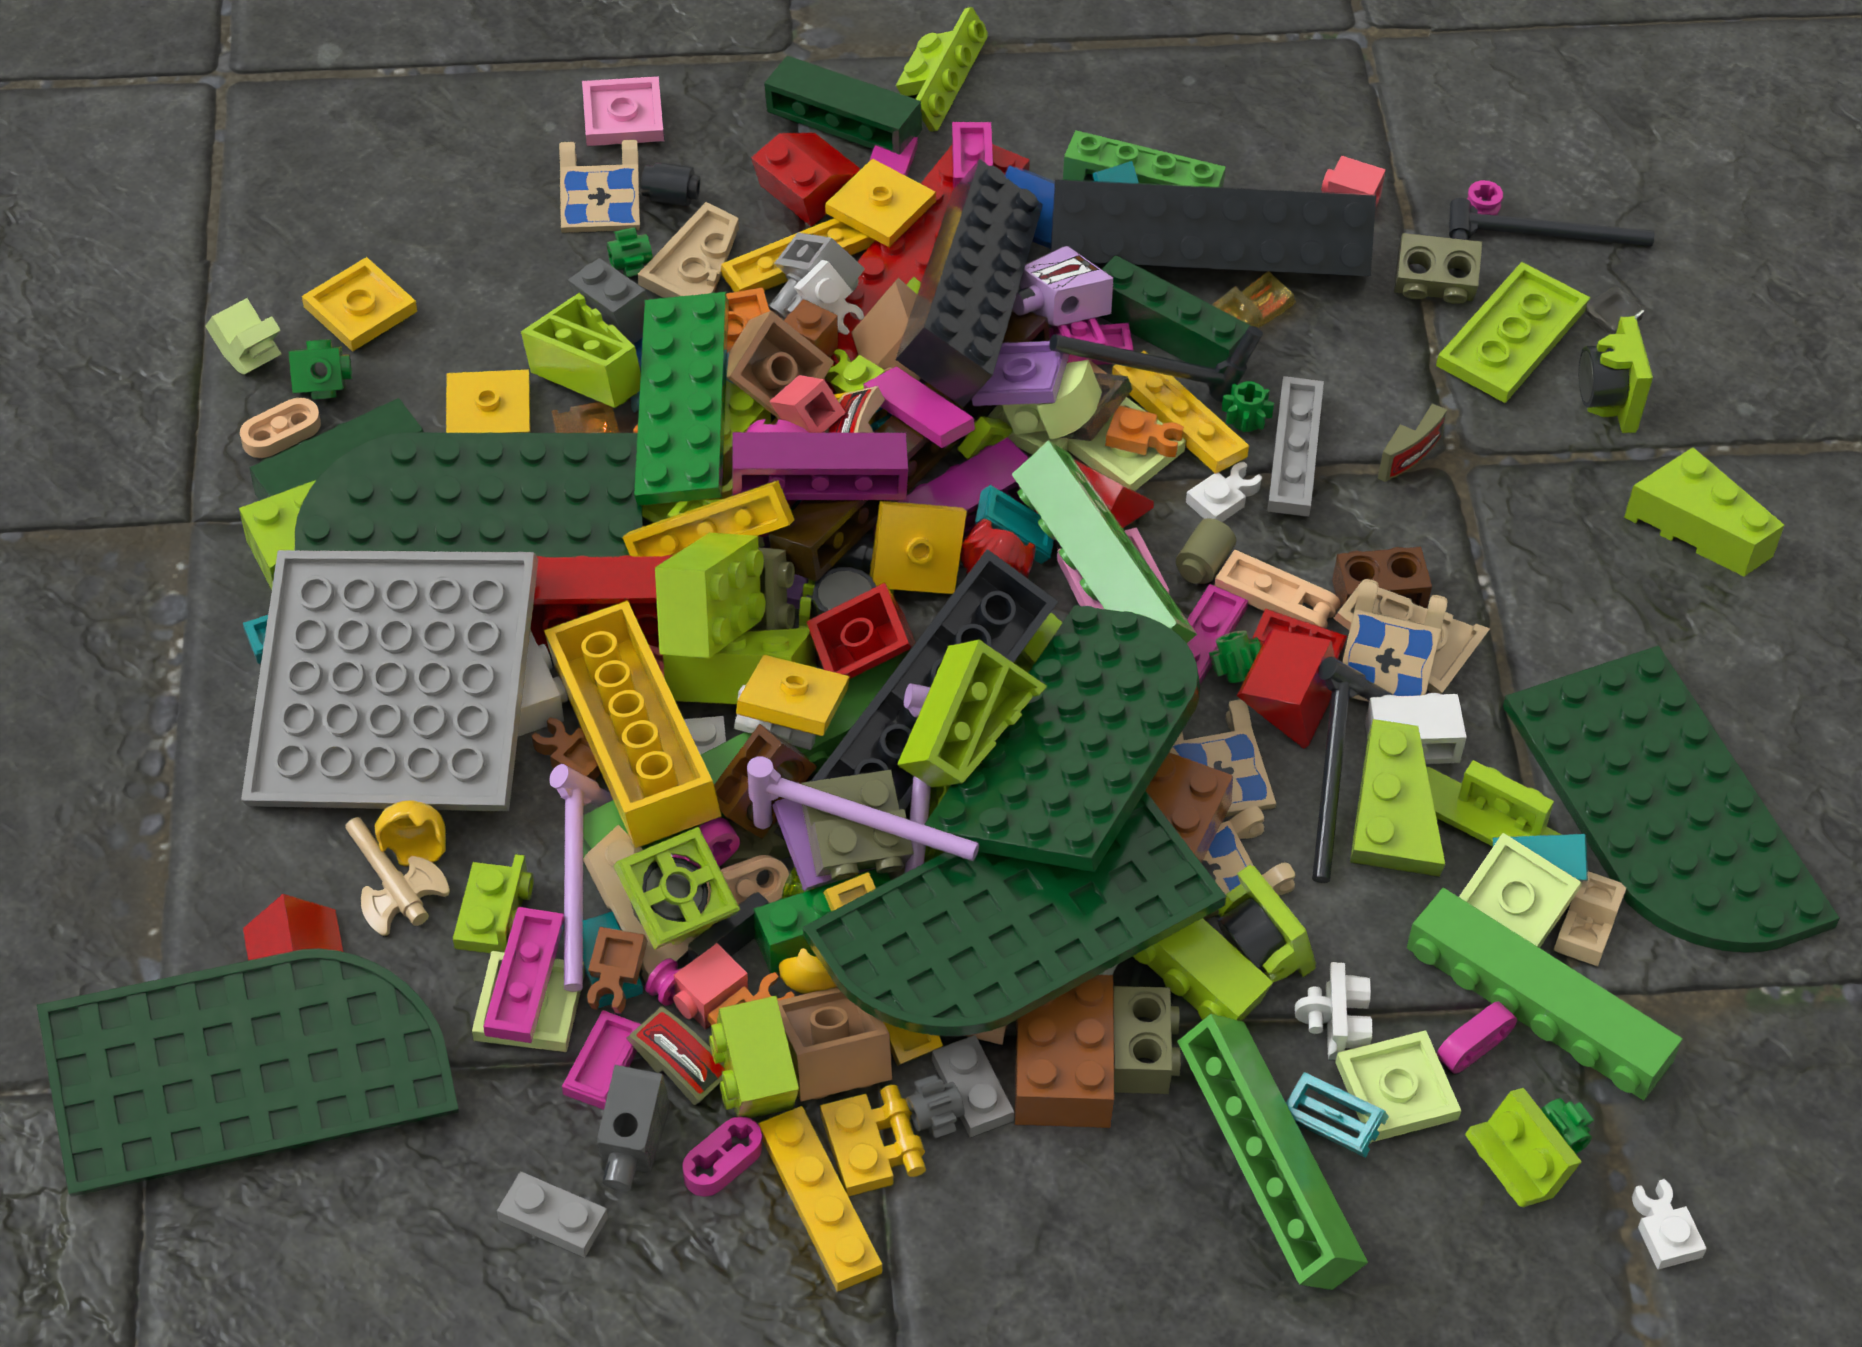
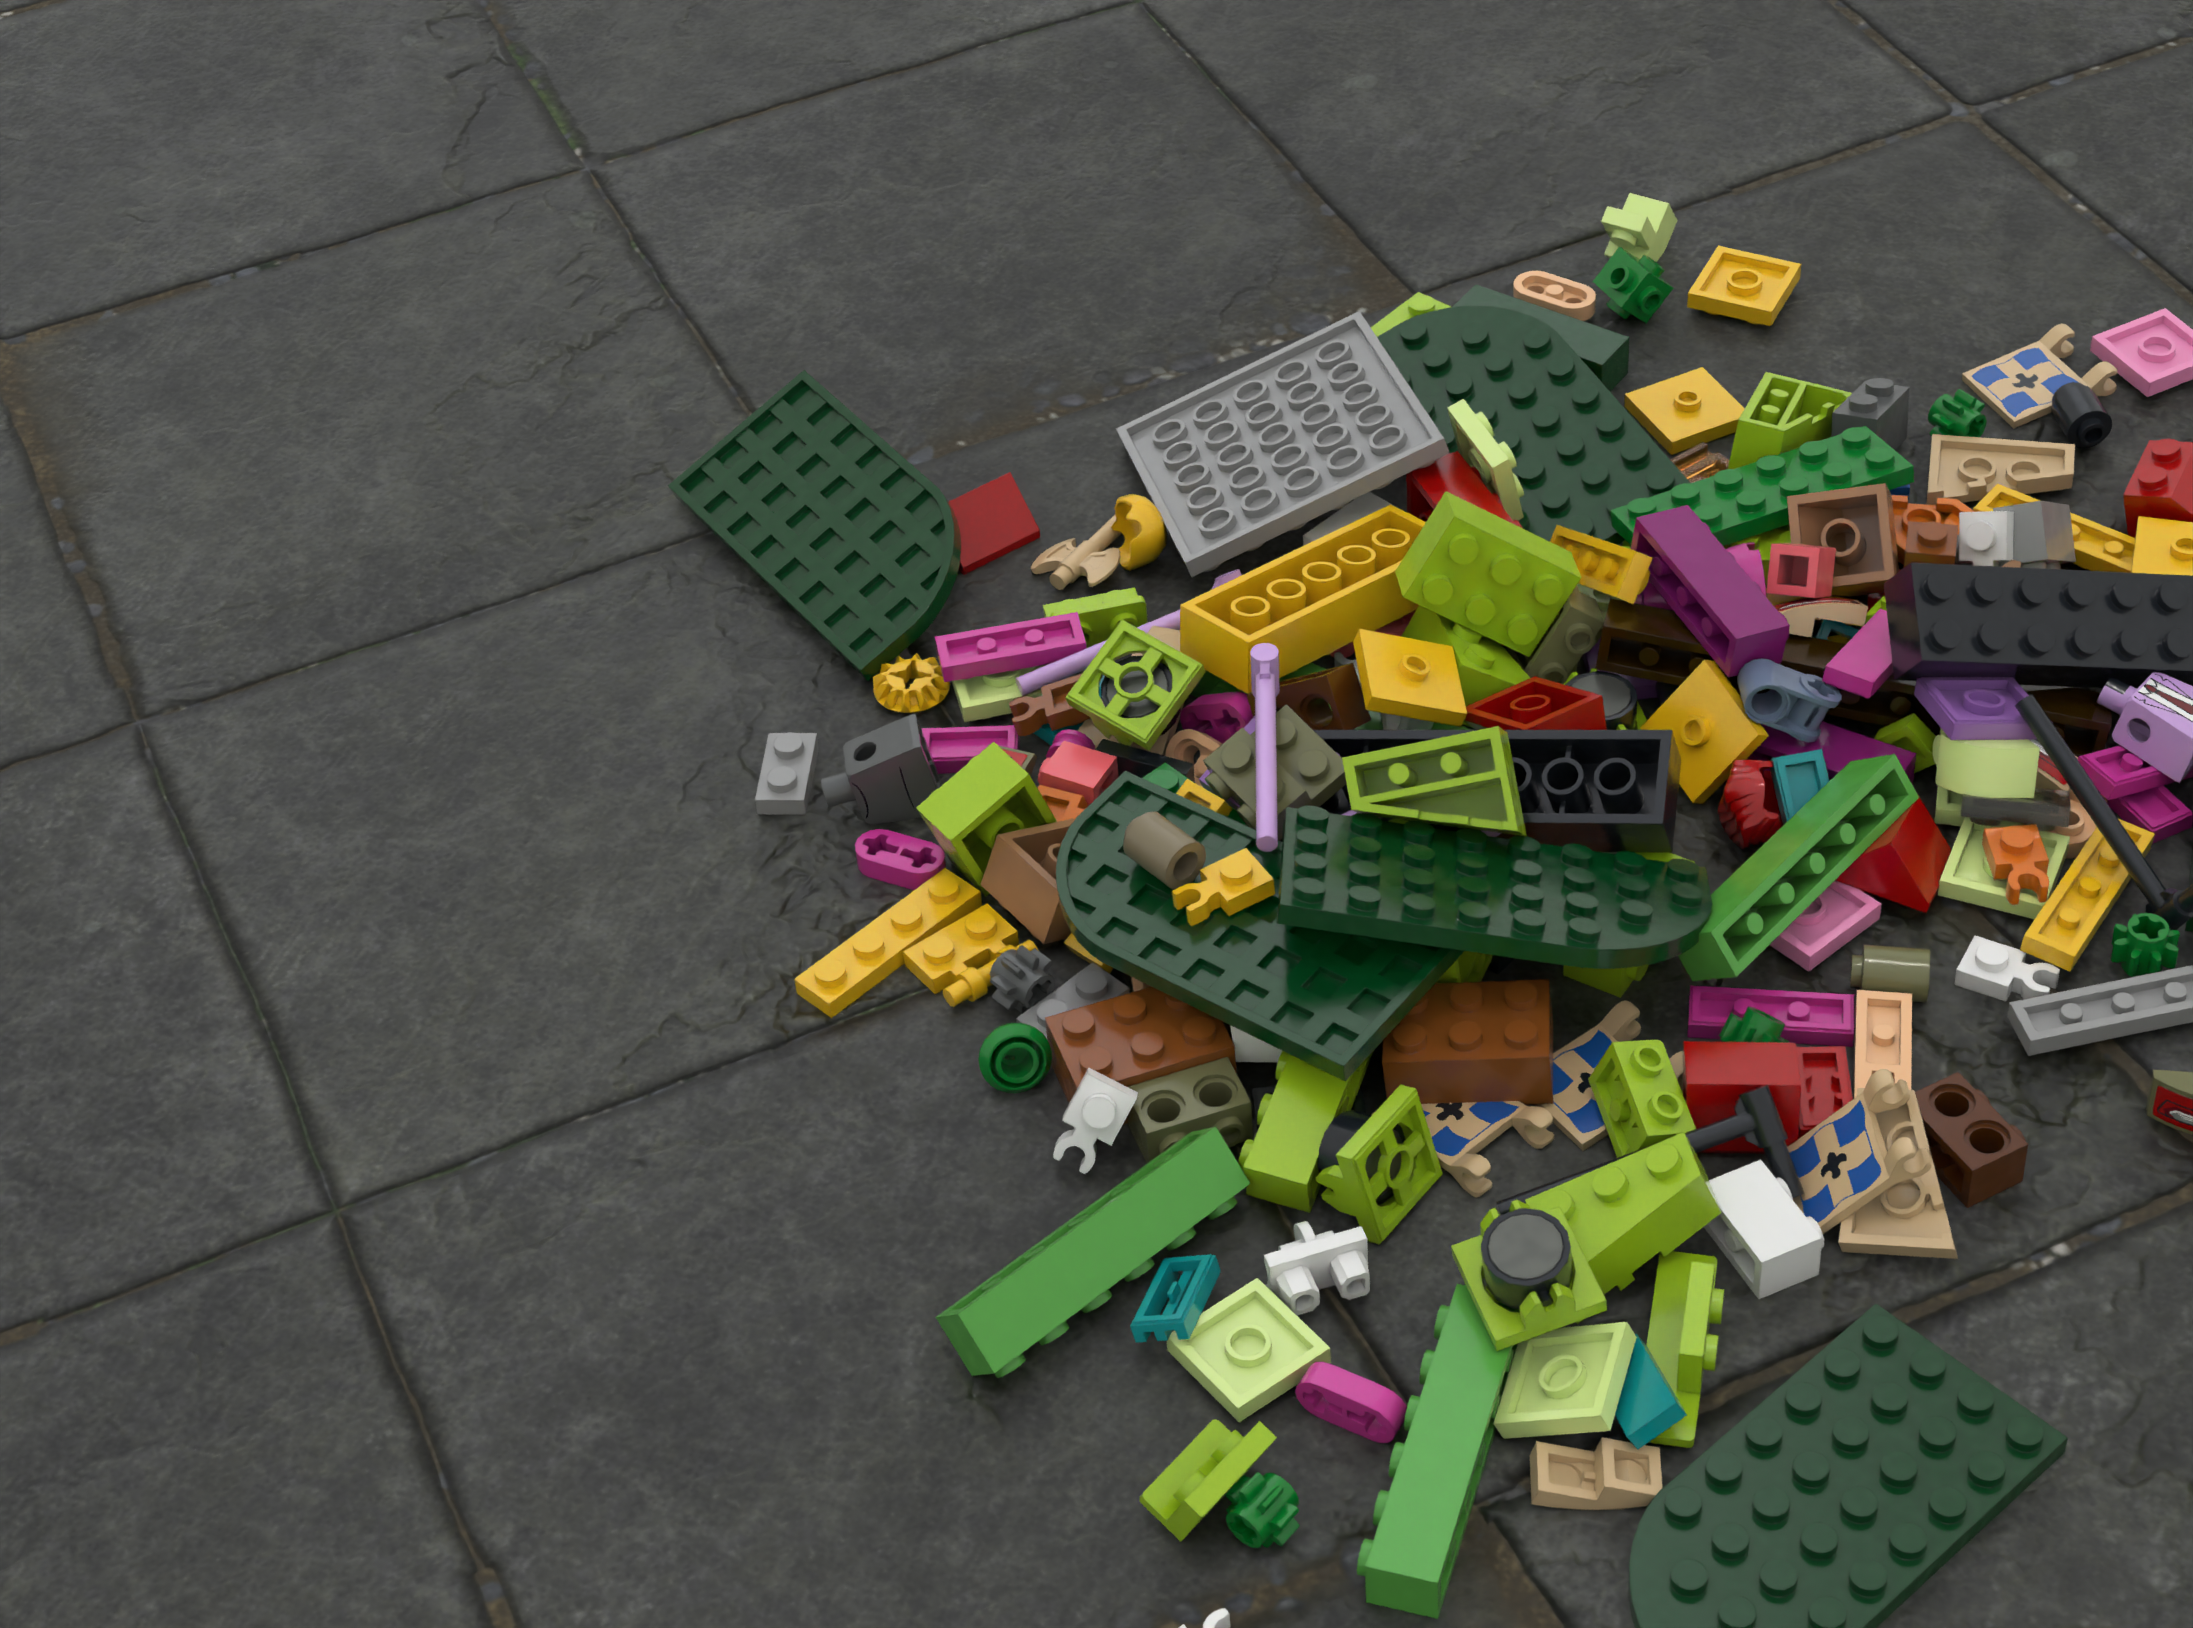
camera: 75 degrees right, 10 degrees down
none -> yellow gear [873,653,950,713]
none -> green cone [978,1023,1052,1093]
none -> white plate [1053,1067,1138,1174]
none -> dark tan brick [1123,811,1206,889]
none -> yellow plate [1172,848,1275,927]
none -> yellowish green plate [1447,399,1524,521]
none -> piece [1451,1200,1607,1351]
none -> lime bracket [1588,1040,1696,1158]
none -> sand blue piece [1737,658,1842,742]

